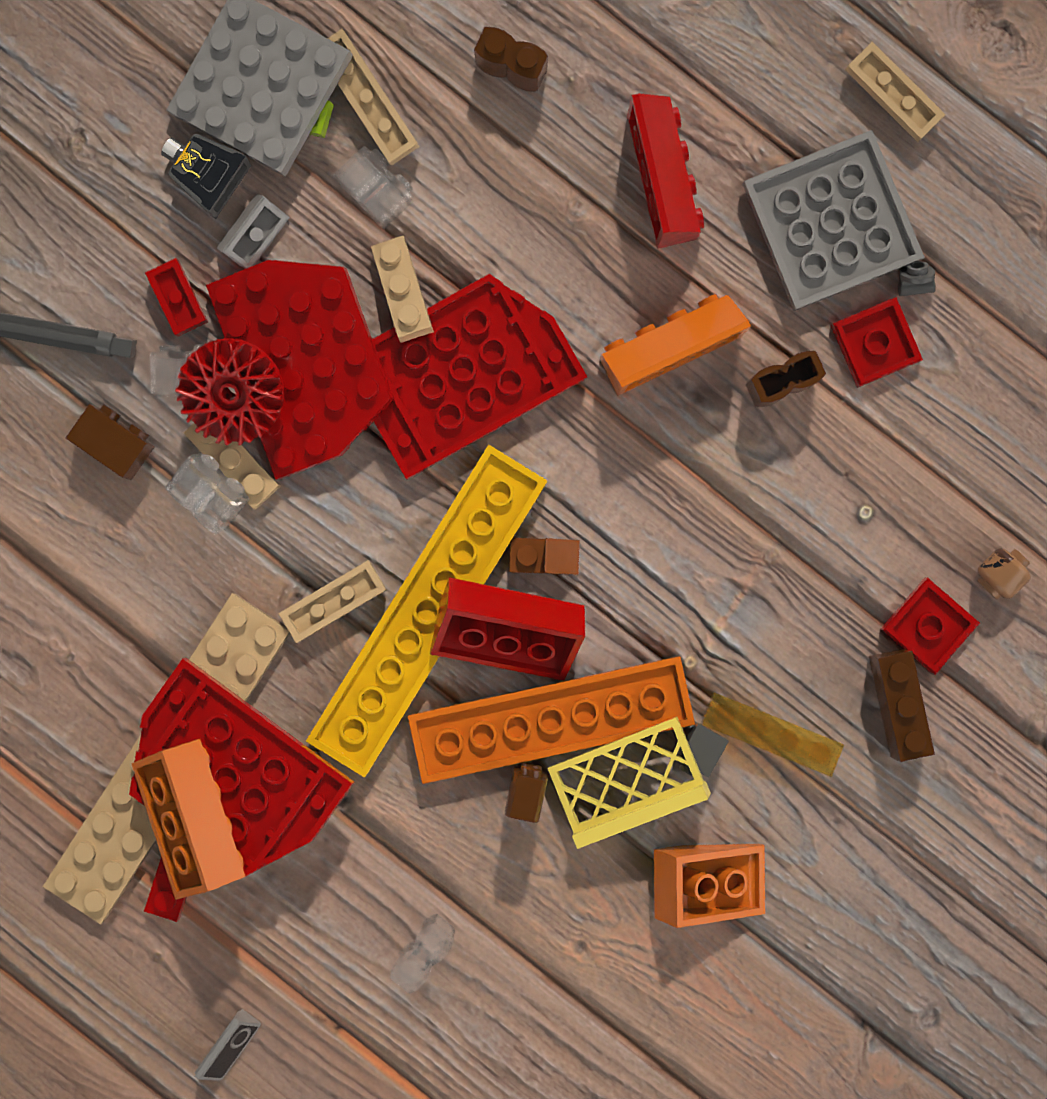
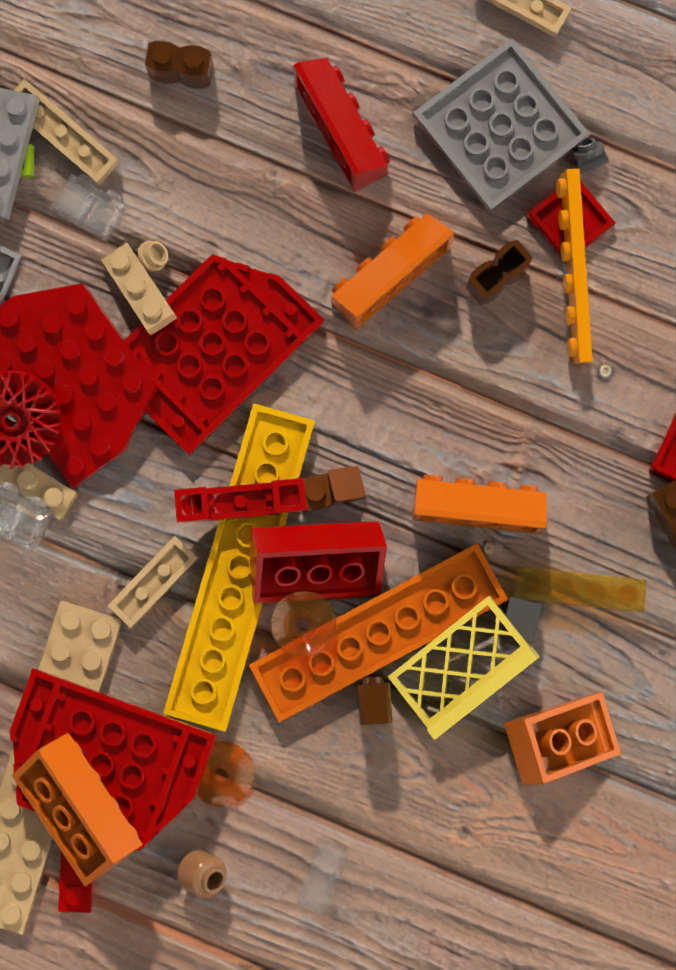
camera: 10 degrees left, 5 degrees down
none -> tan plate [138,241,168,272]
none -> red slope [174,478,307,523]
none -> medium nougat head [177,850,227,899]
none -> clear orange dish [197,741,255,807]
none -> clear orange dish [271,591,336,657]
none -> orange slope [412,474,547,534]
none -> light orange plate [556,168,593,364]

